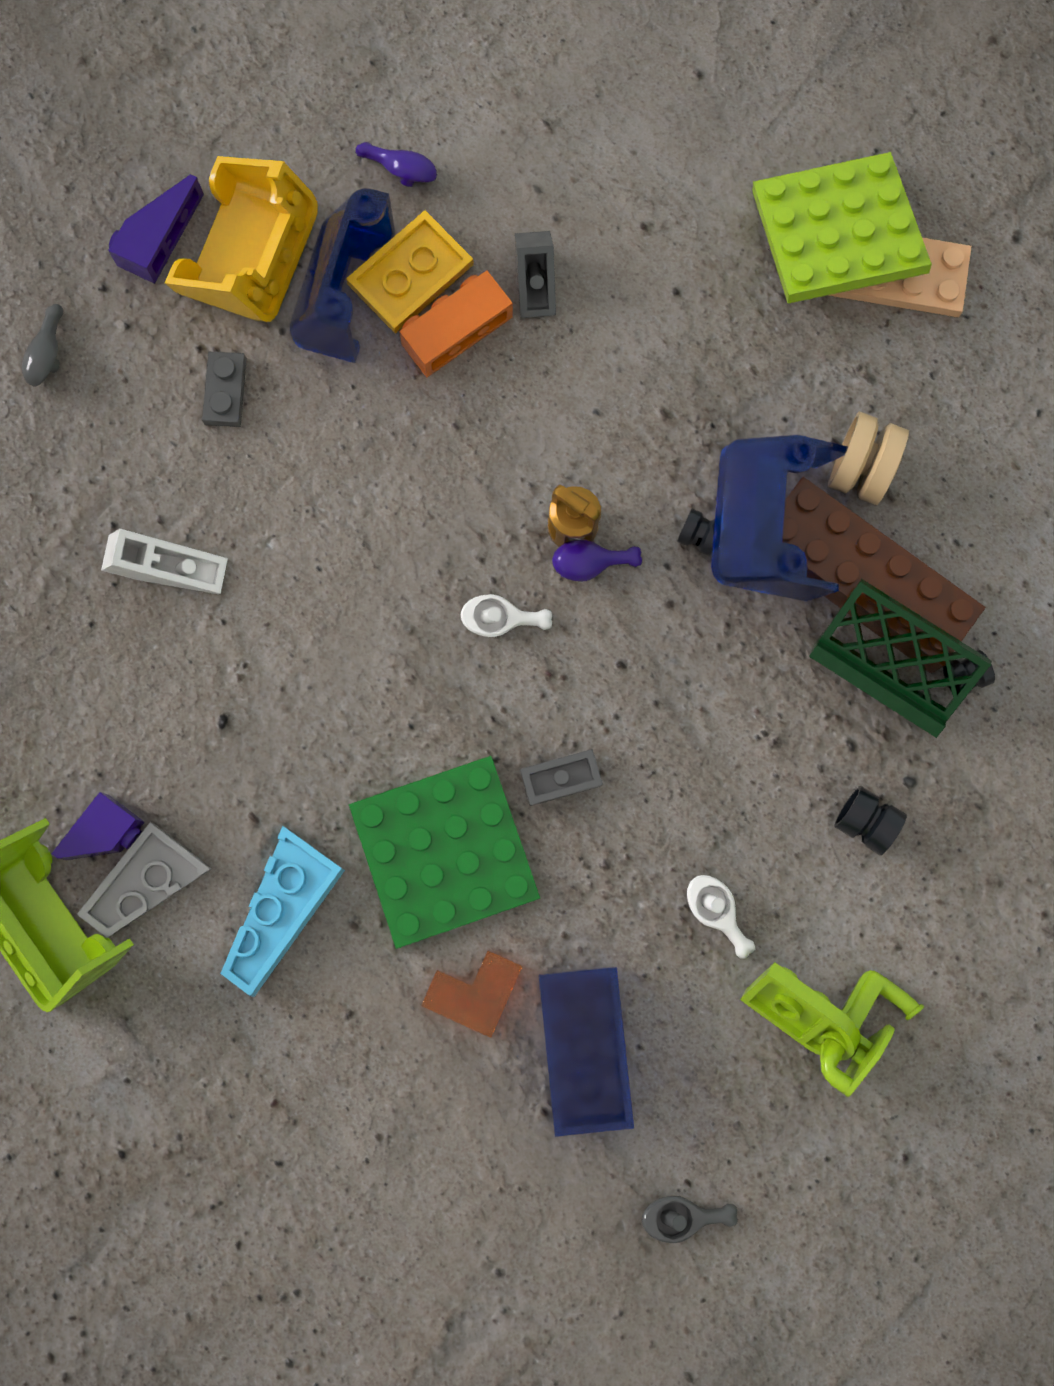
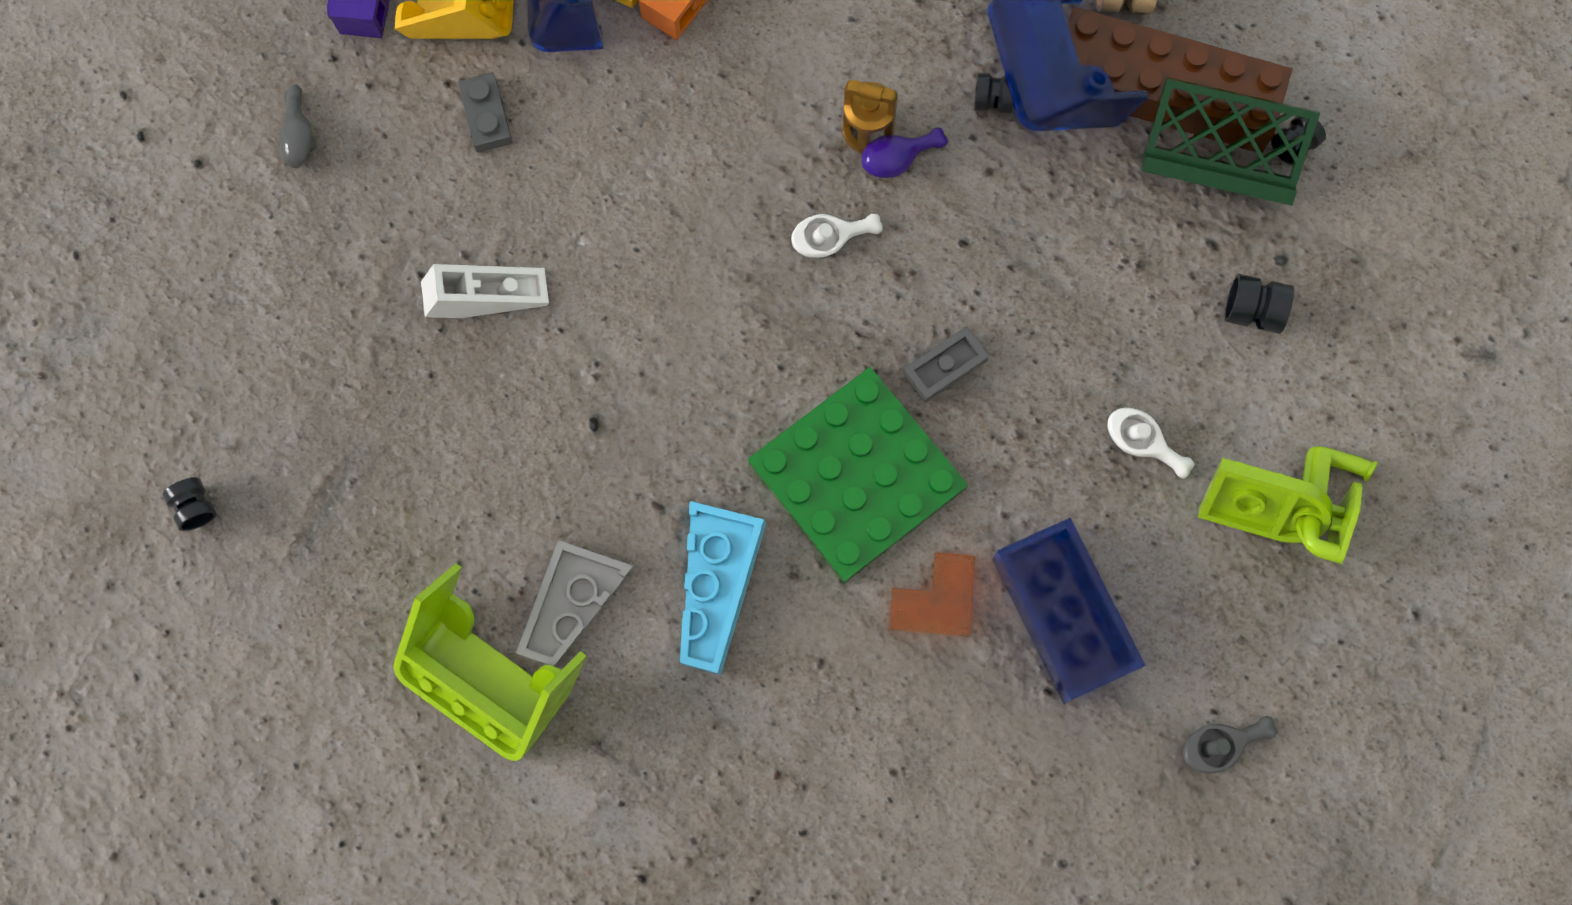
camera: 10 degrees left, 5 degrees down
dark purple slope [51,792,144,860] -> none

